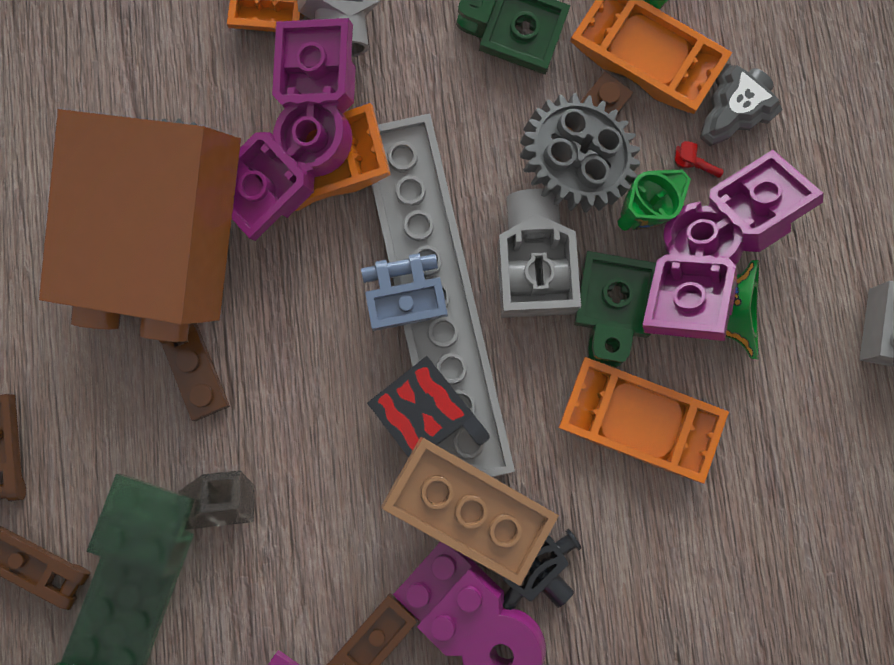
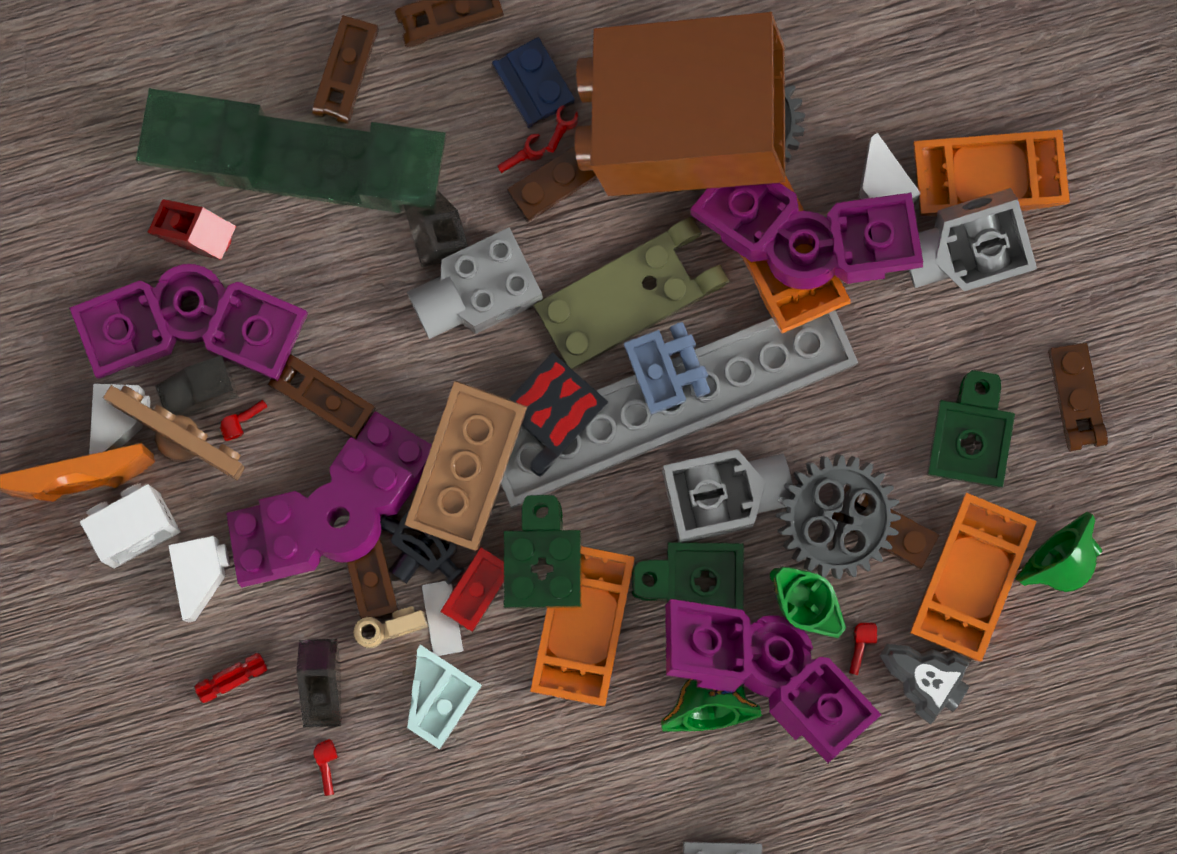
camera: 80 degrees right, 0 degrees up
none -> reddish brown plate [347,538,399,619]
none -> tan plate [354,606,428,648]
none -> light grey brick [407,227,543,339]
none -> light aqua wing [407,645,482,749]
none -> white sticker [422,581,463,656]
none -> red plate [440,548,504,632]
none -> dark blue plate [492,36,575,128]
none -> red hand [497,134,547,174]
none -> dark green plate [504,495,582,609]
none -> olive hinge [534,217,730,370]
none -> red hand [546,106,578,153]
none -> white slope [859,133,920,203]

